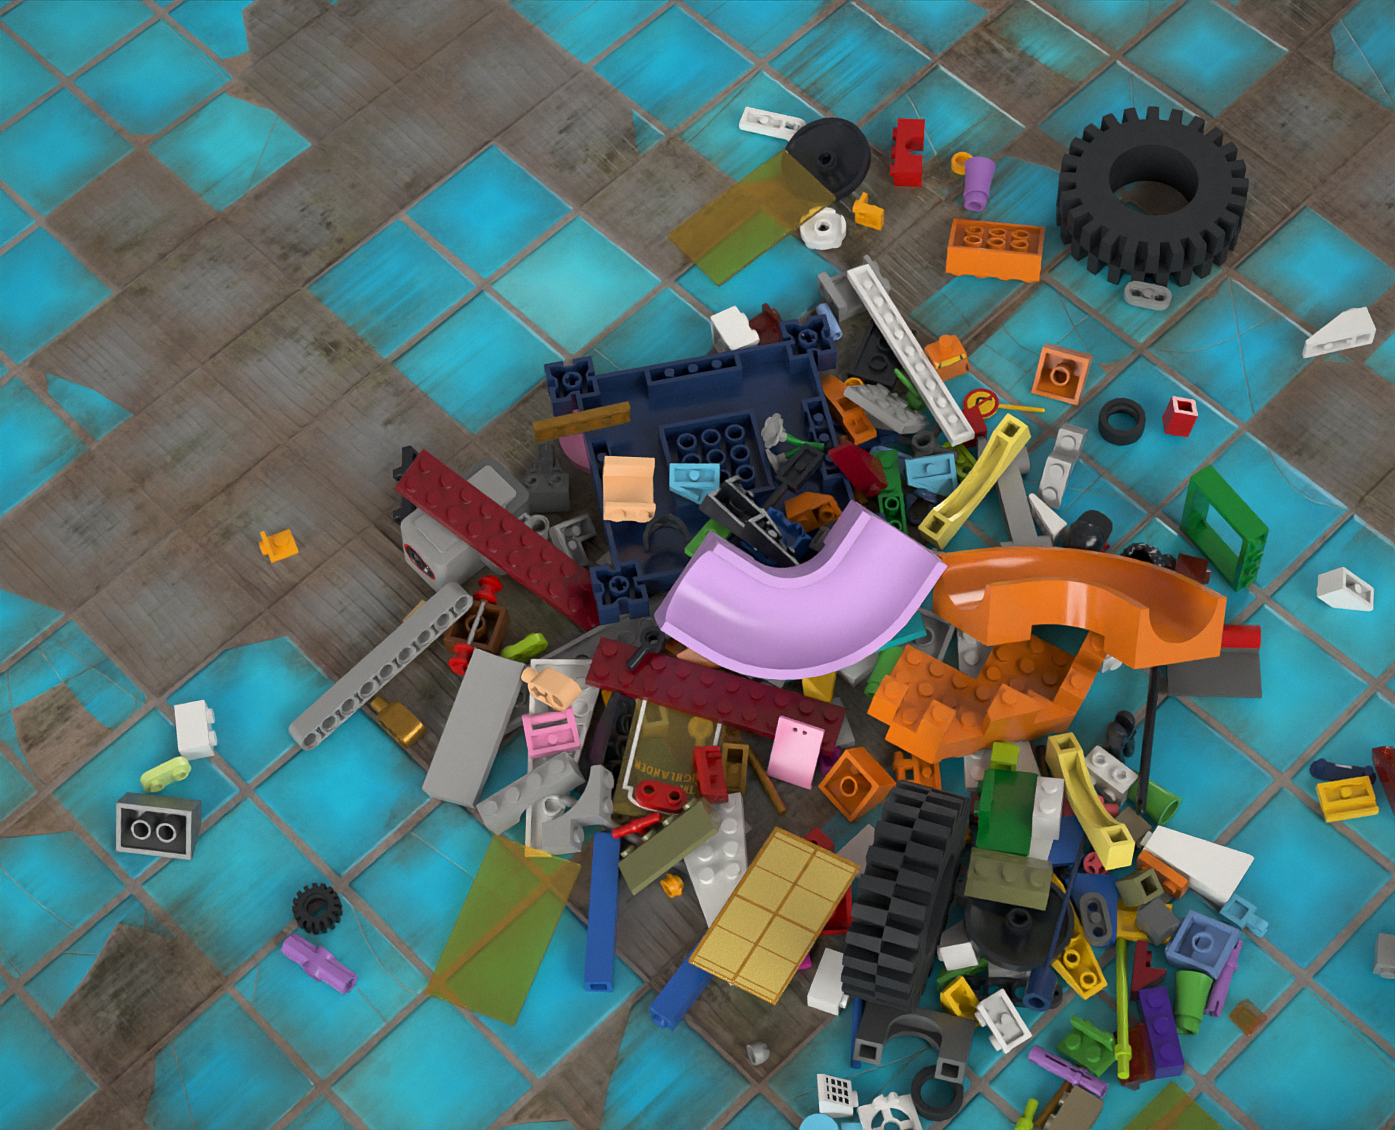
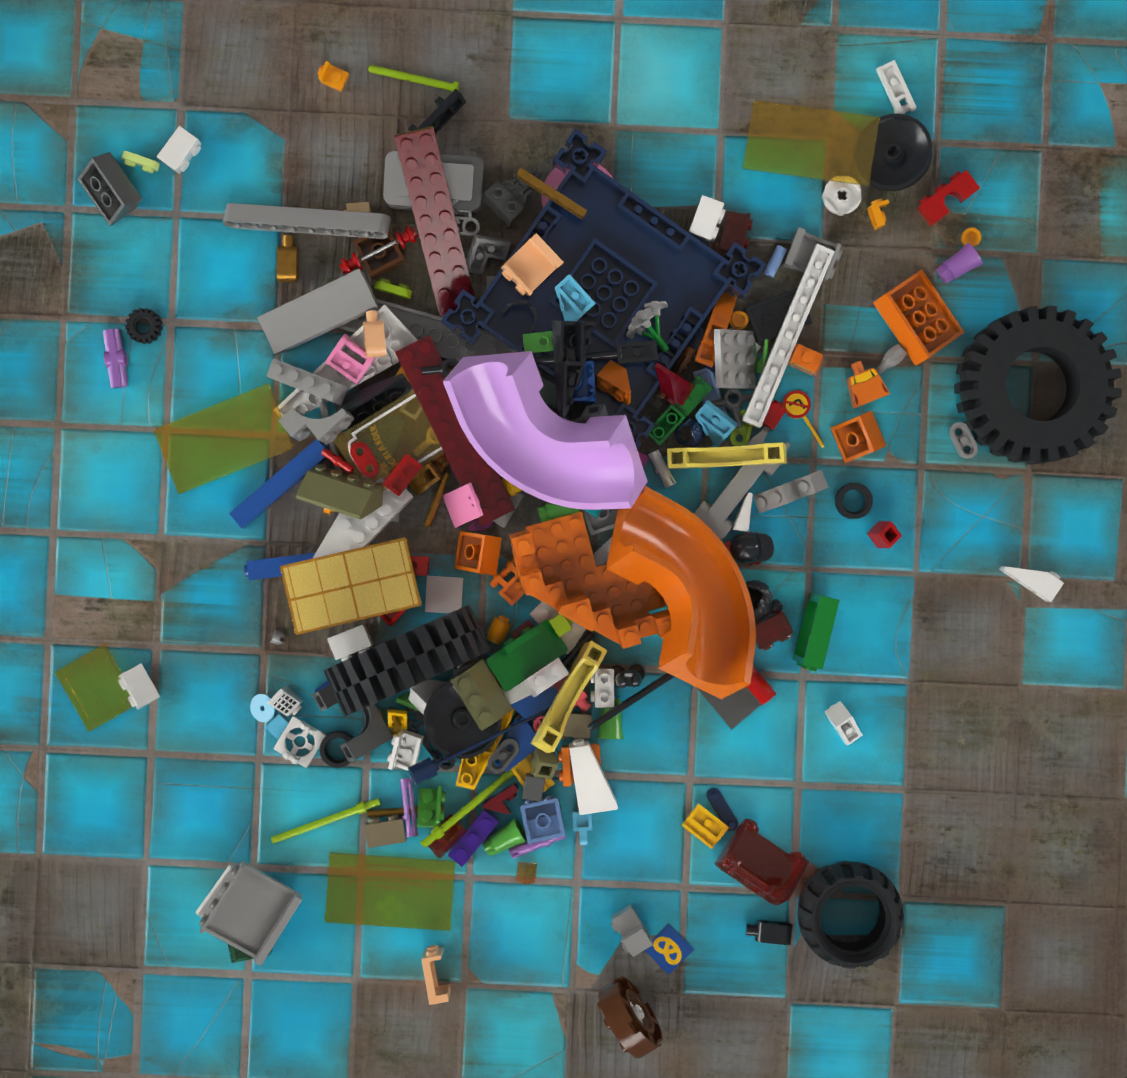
camera: 40 degrees right, 30 degrees up
none -> lime bar [368,65,460,92]
none -> orange torso [846,360,890,409]
none -> light grey piece [876,344,907,375]

